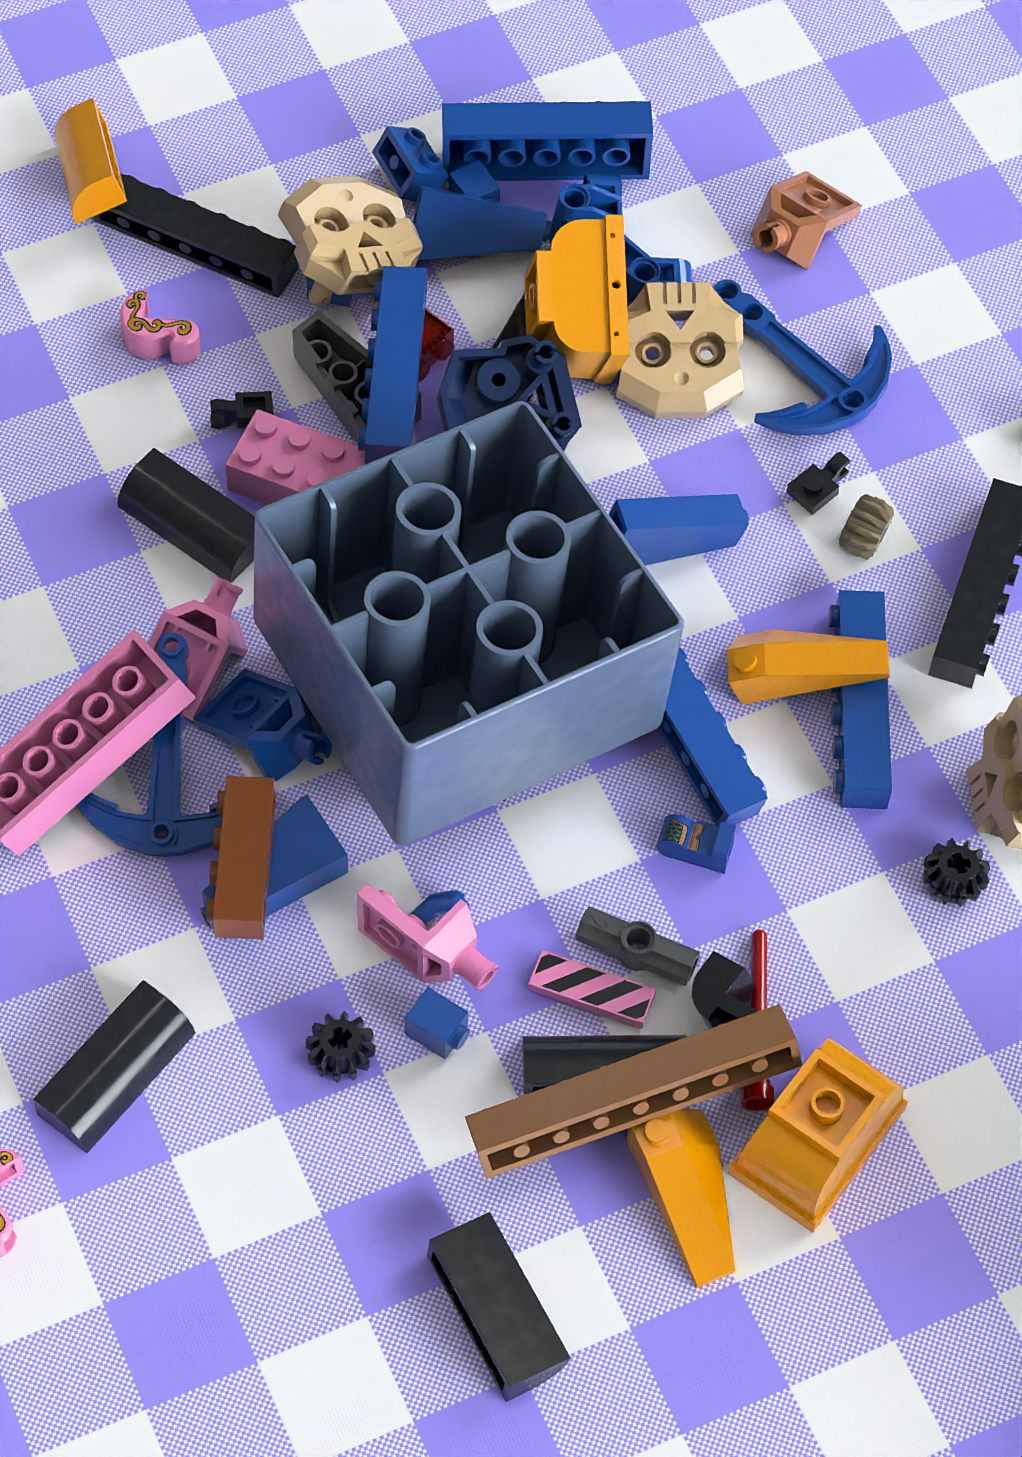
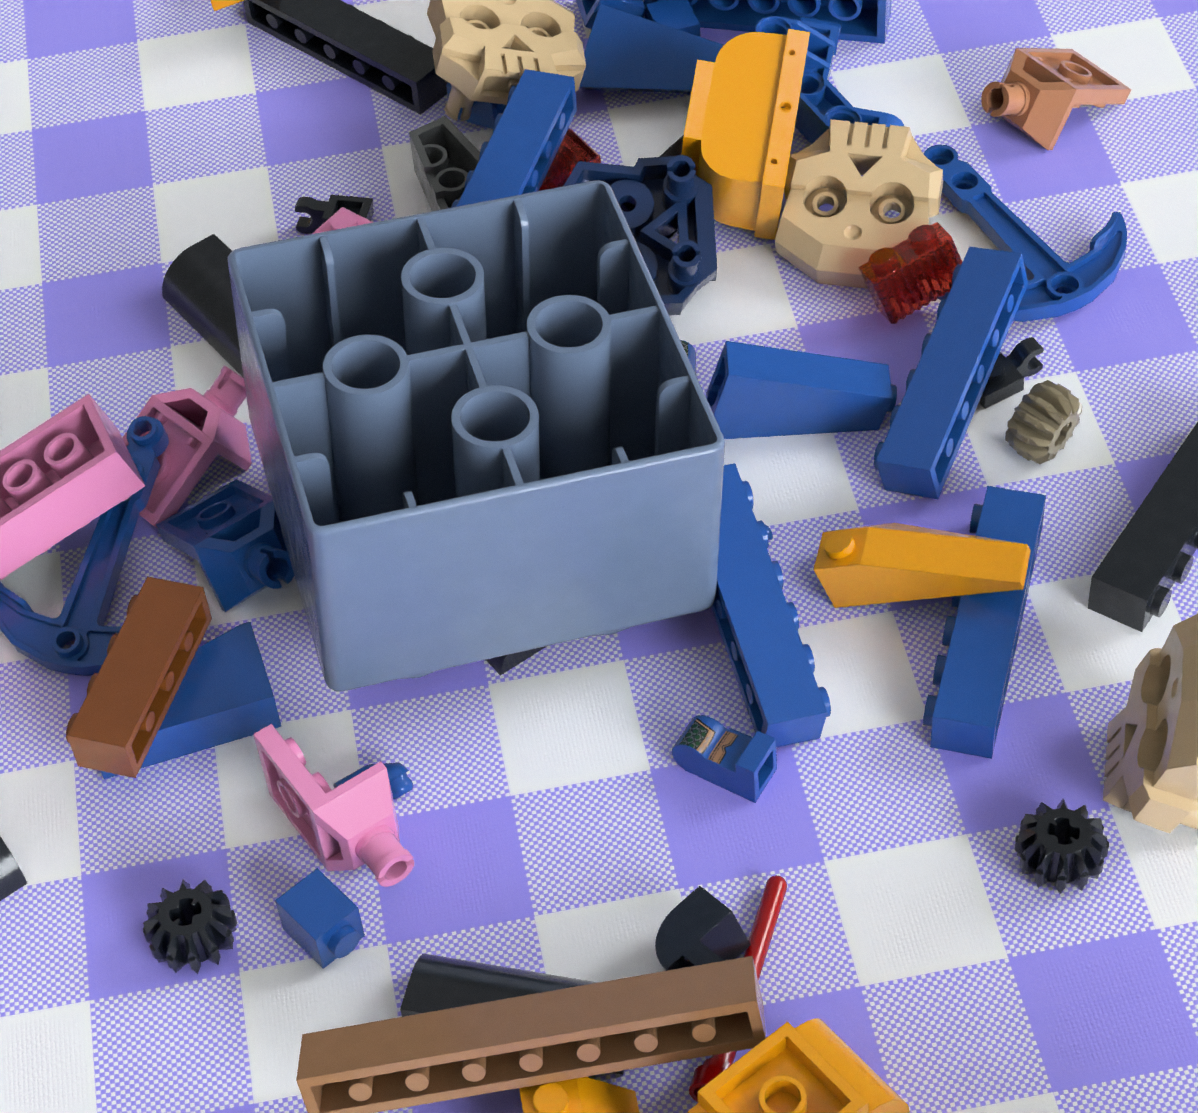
camera: 20 degrees right, 10 degrees down
bright pink animal [119,289,201,364] -> none
bright pink tile [528,950,656,1029] -> none
dark grey piece [575,906,700,986] -> none
none -> clear red brick [858,222,962,324]
none -> blue brick [874,246,1028,500]

